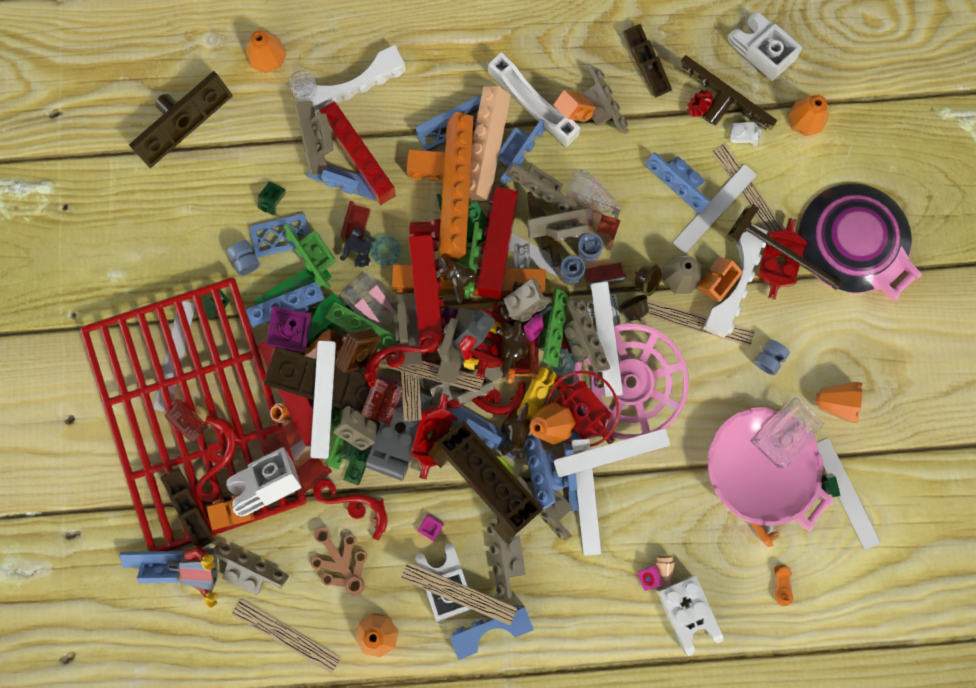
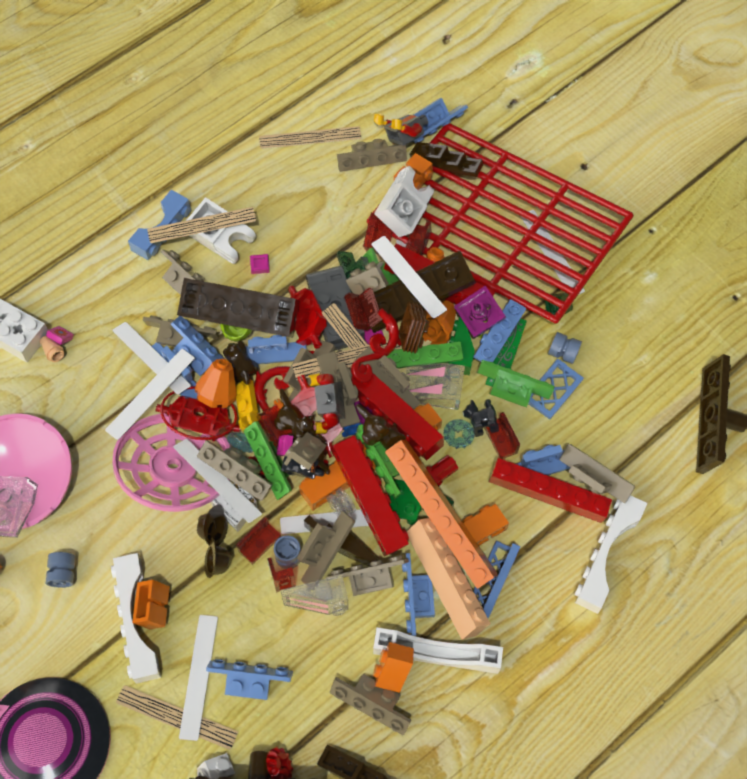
camera: 140 degrees right, 15 degrees down
clear red panel [165,398,209,442] -> none
red plant [196,416,242,502] -> none
orange cone [246,30,286,73] -> none
dark green bracket [258,182,286,215] -> none
clear wheel [289,70,317,101] -> none
nougat plant [311,527,367,595] -> none
red plant [313,479,388,541] -> none
orange cone [355,614,398,657] -> none
sand blue wheel [559,255,585,286] -> none
tan sticker [646,299,754,346] -> none
dark tan cone [663,255,702,294] -> none
dark brown tile [725,204,842,290] -> none
red plate [758,218,807,300] -> none

